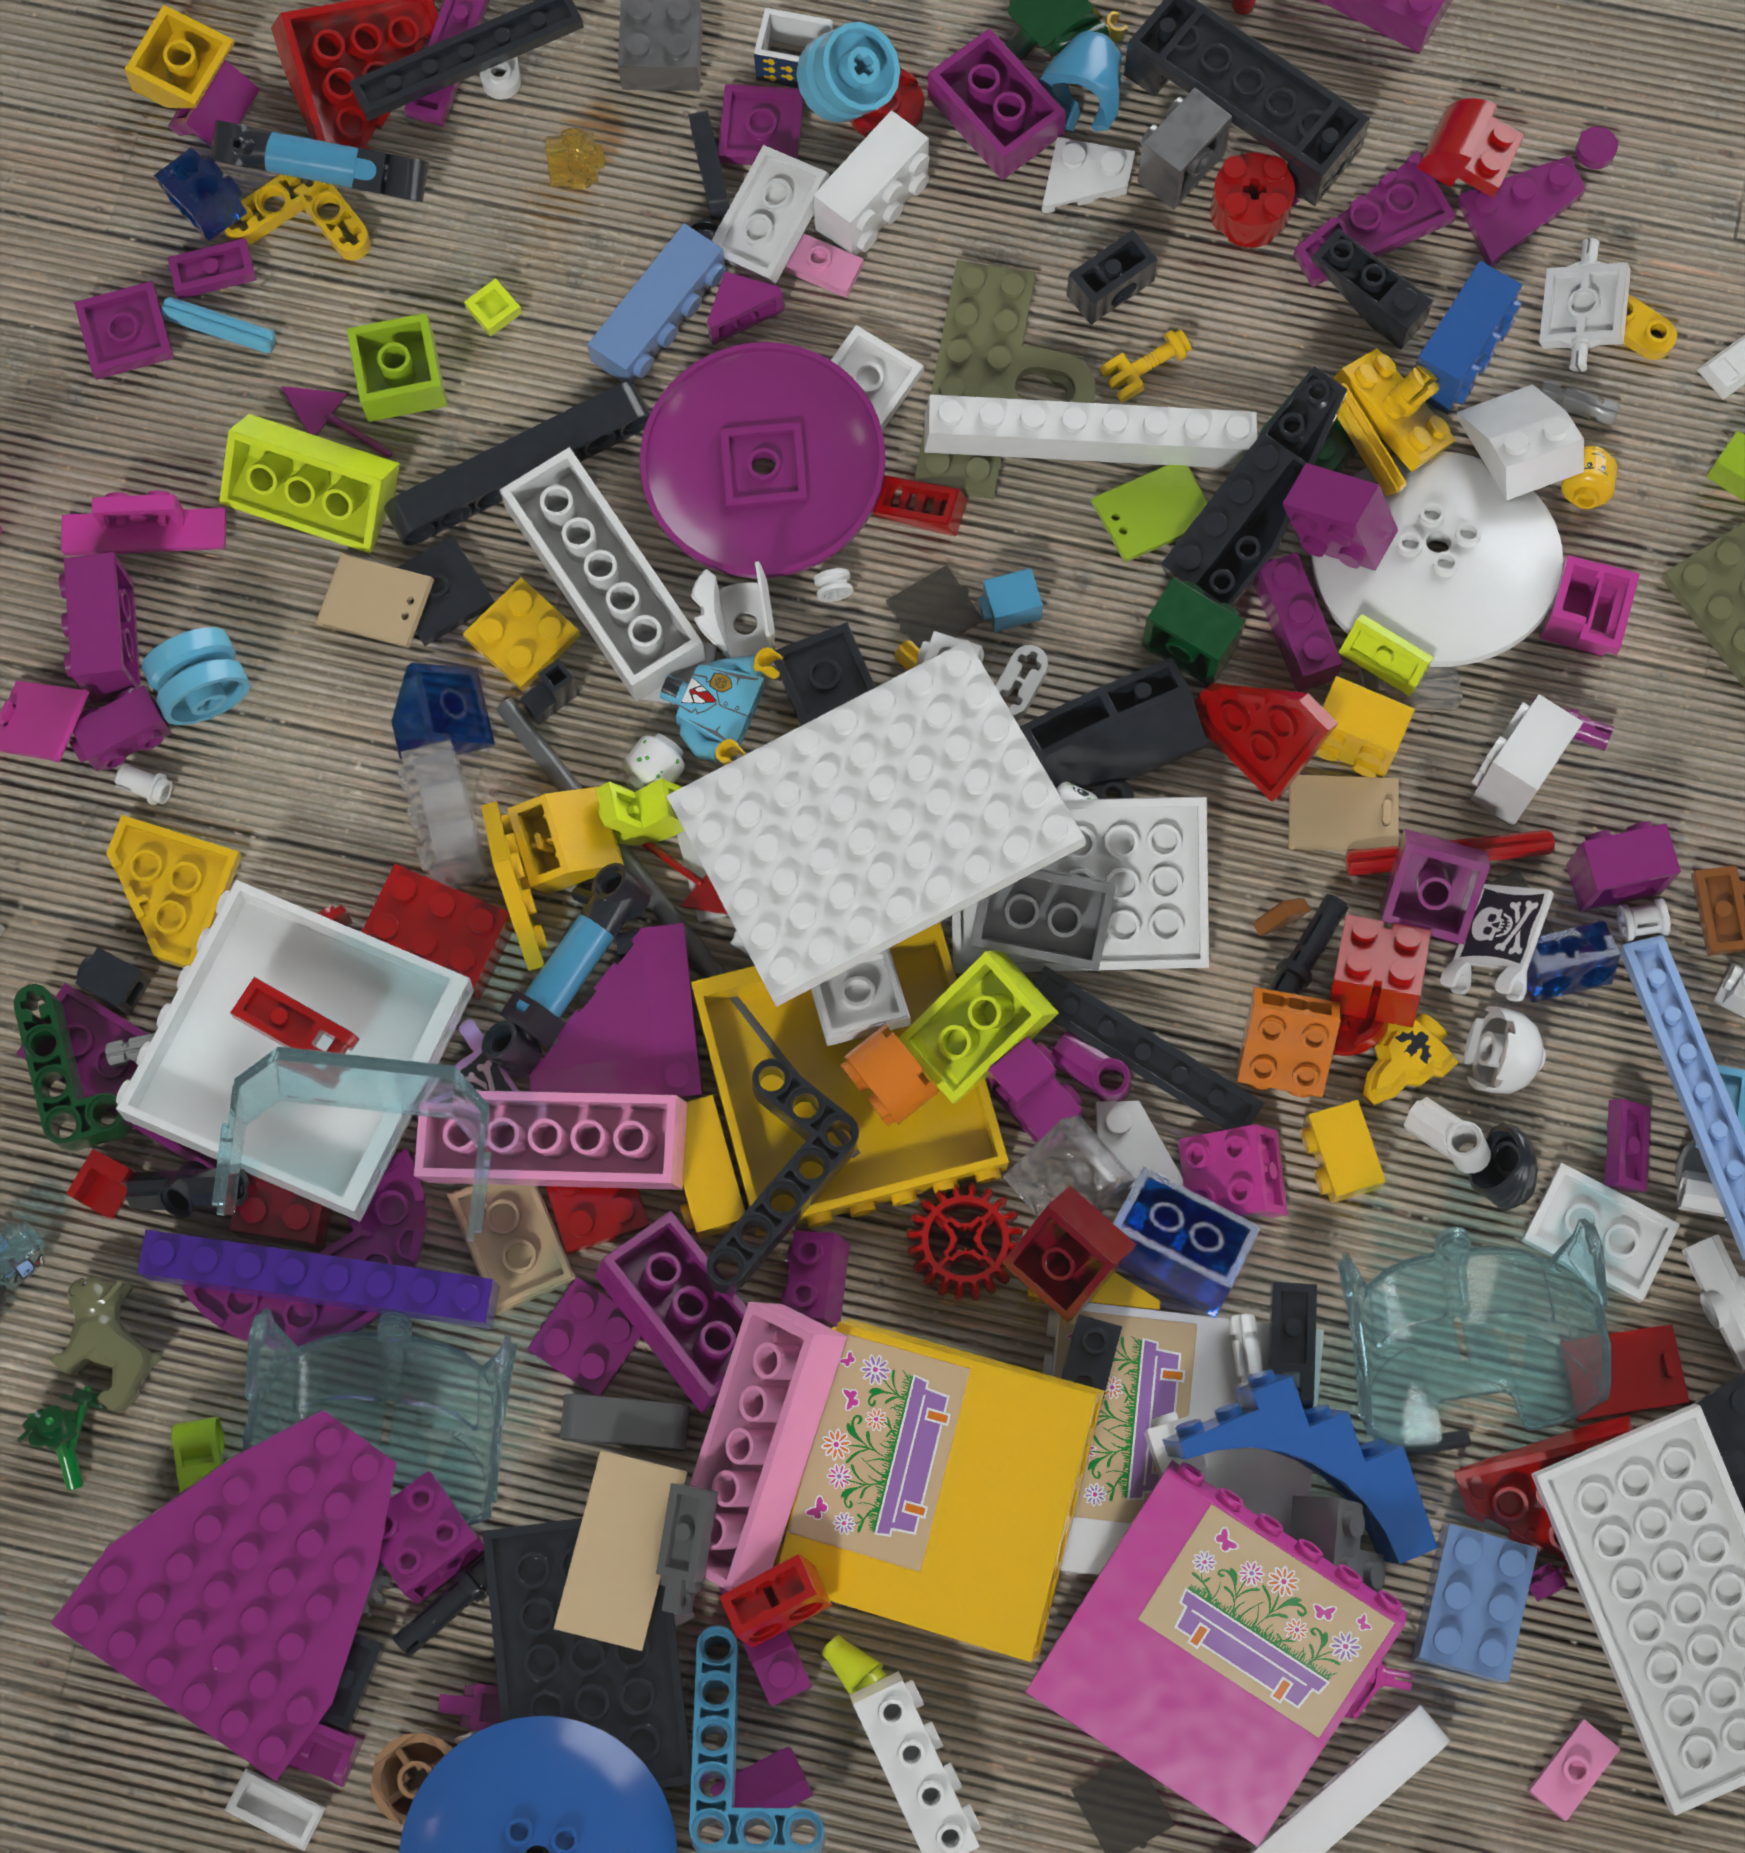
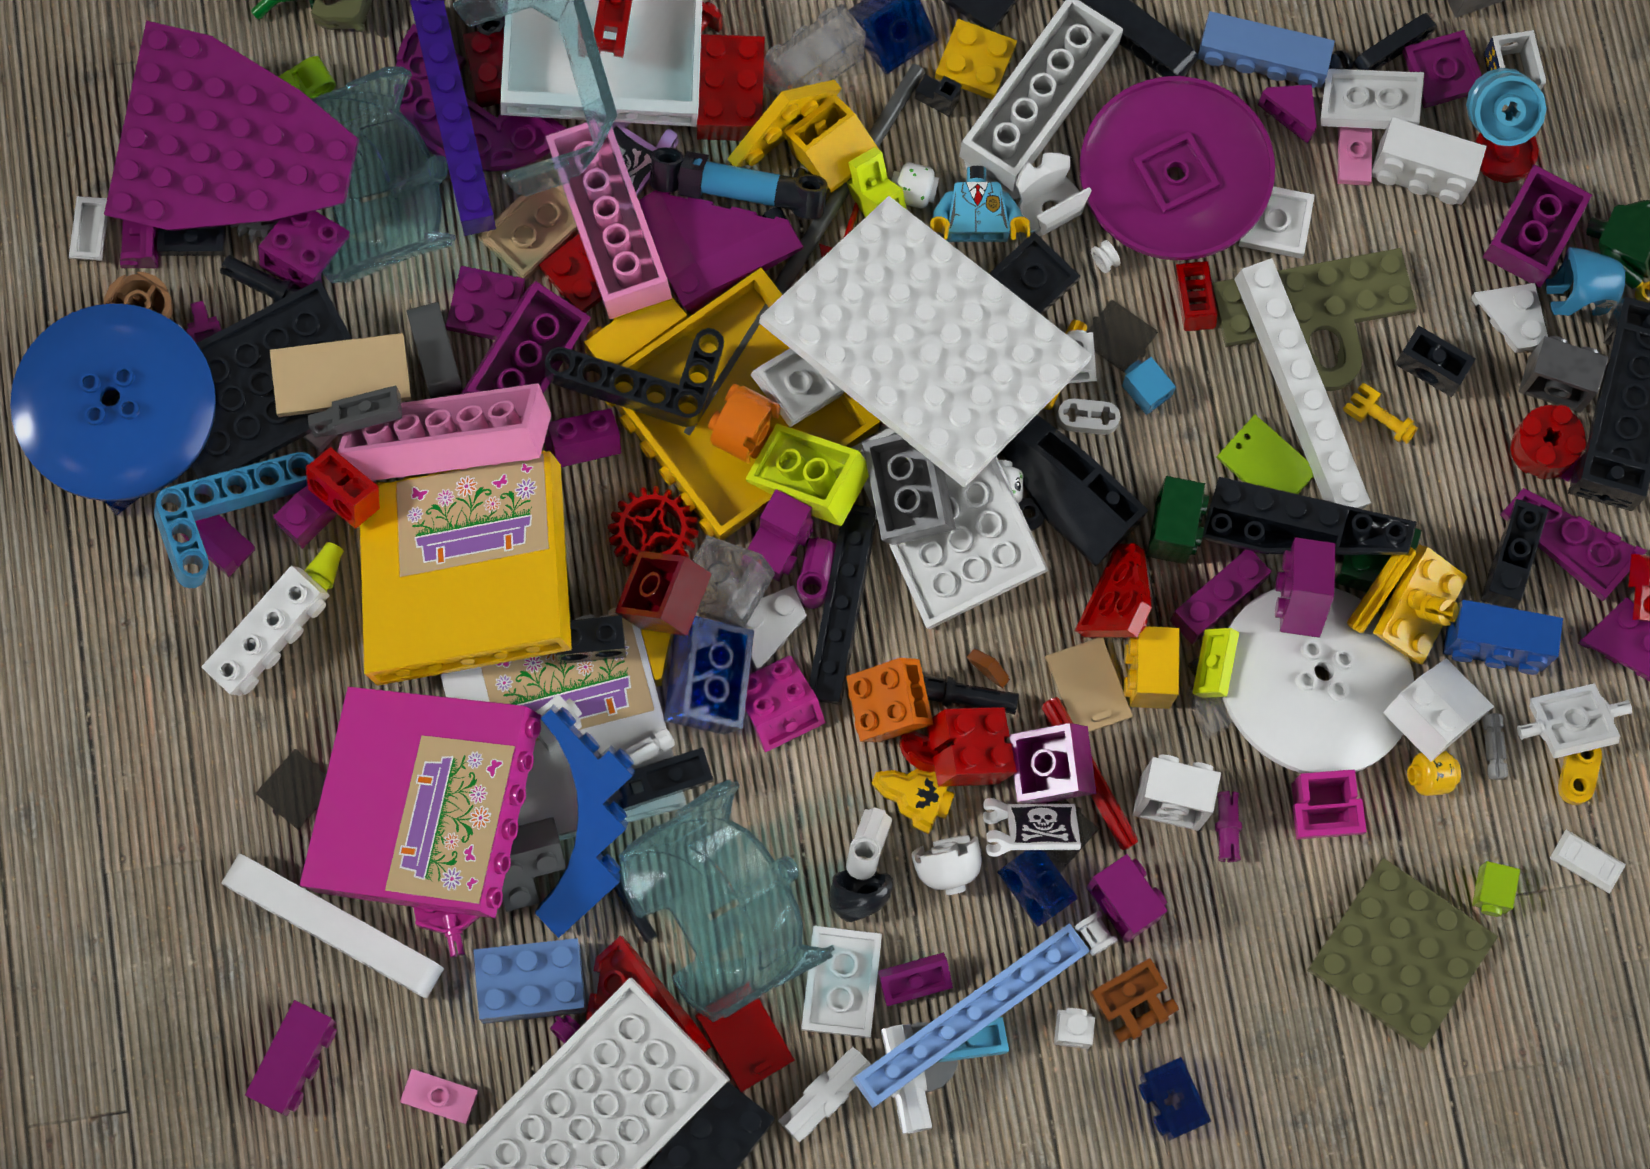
camera: 60 degrees right, 0 degrees up
yellow brick [1300,1100,1386,1204] -> none

